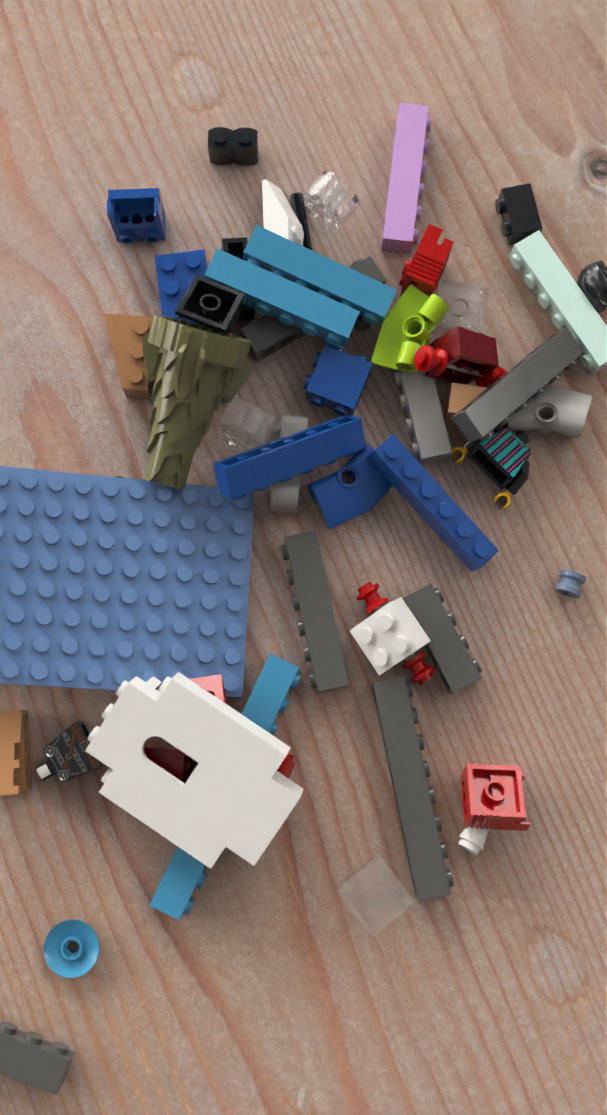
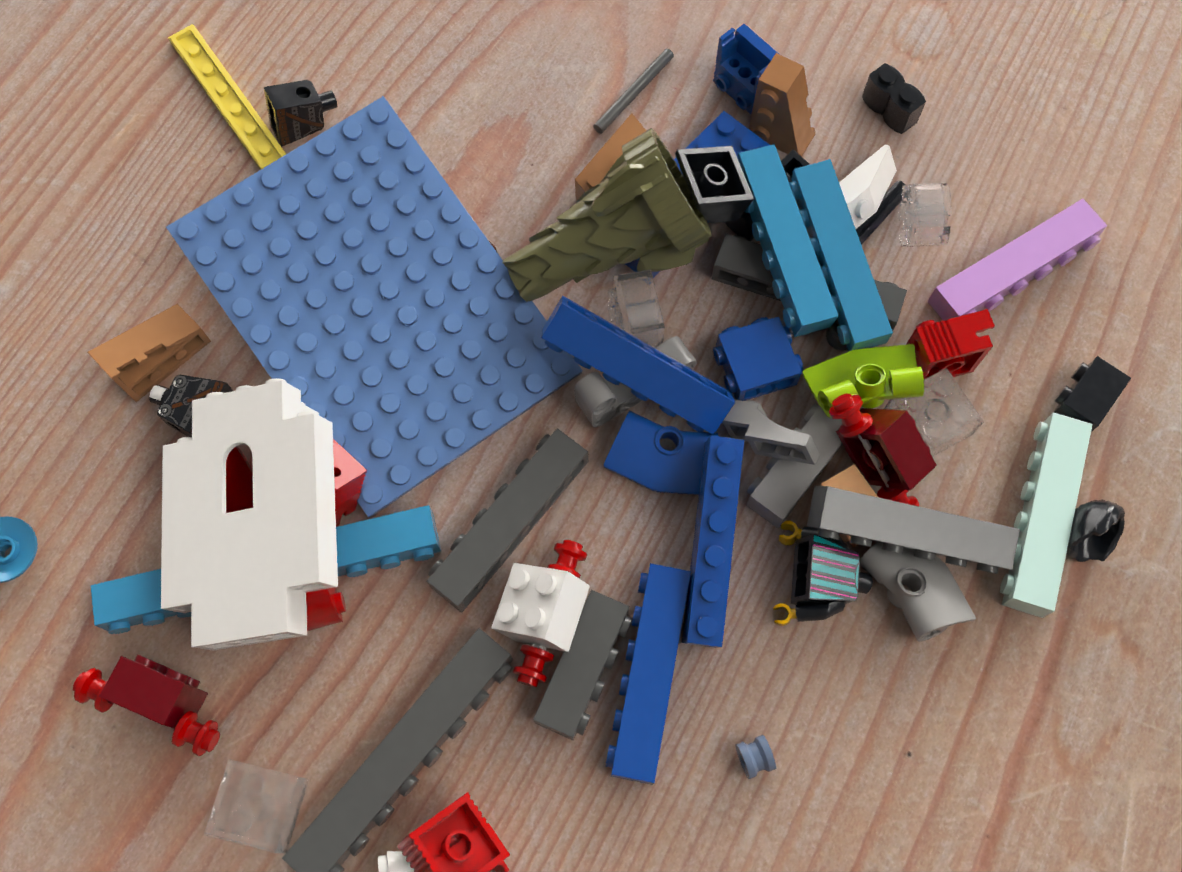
camera: 55 degrees right, 10 degrees down
none -> dark red brick [73,654,220,756]
none -> dark grey bar [593,48,674,134]
none -> blue brick [605,563,691,785]
none -> light grey slope [722,399,820,465]
none -> medium nougat wedge [749,53,815,156]

